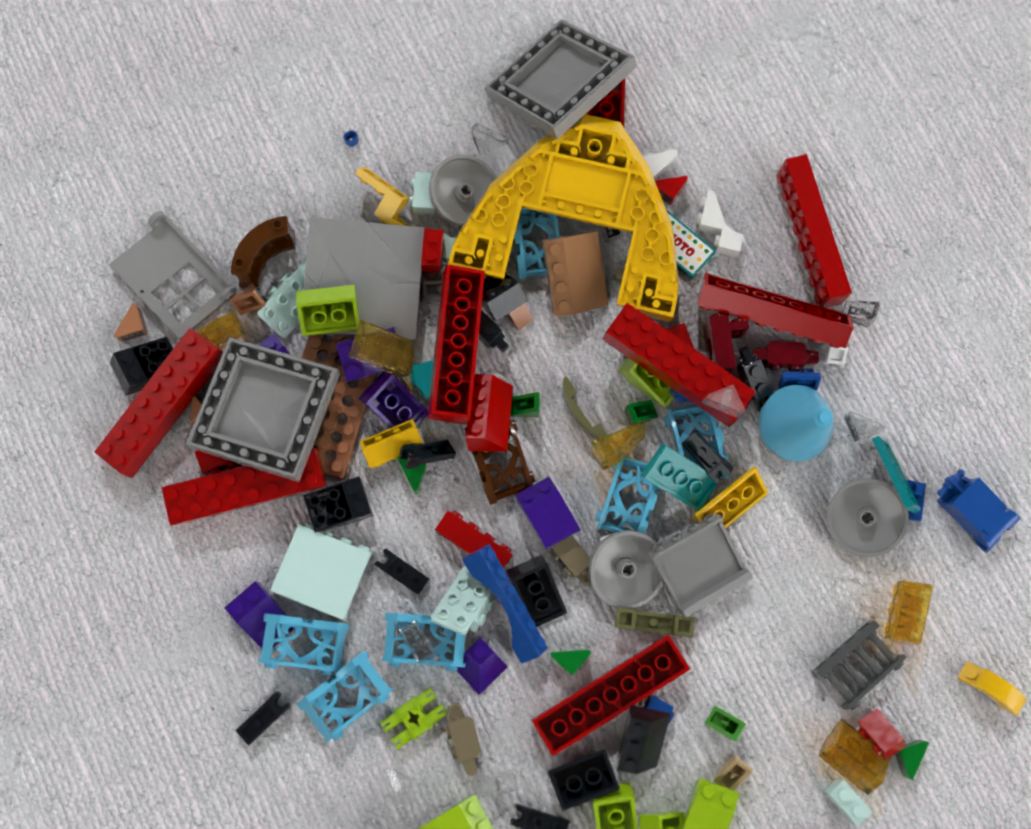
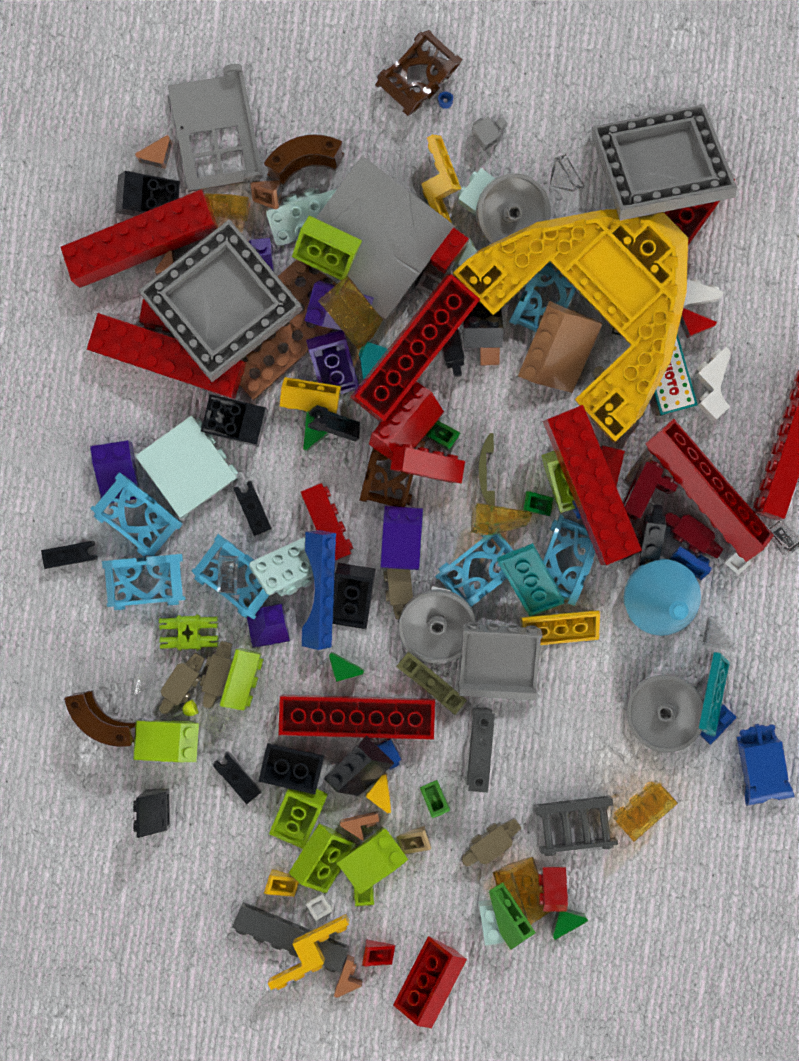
camera: 40 degrees right, 10 degrees up
black plate [681,430,733,484] -> none
clear slope [702,385,745,418] -> none
yellow arch [957,661,1027,716] -> none
none -> neon yellow hinge [154,700,198,721]
none -> dark tan hinge [159,653,205,714]
none -> lime slope [220,647,264,711]
none -> nougat slope [340,811,380,841]
none -> yellow slope [366,772,391,813]
none -> reddish brown fence [375,30,463,116]
none -> red brick [390,444,465,484]
none -> dark tan hinge [461,818,521,867]
none -> dark grey fence [466,708,495,793]
none -> light grey brick [472,116,508,151]
none -> bright green slope [489,882,536,950]

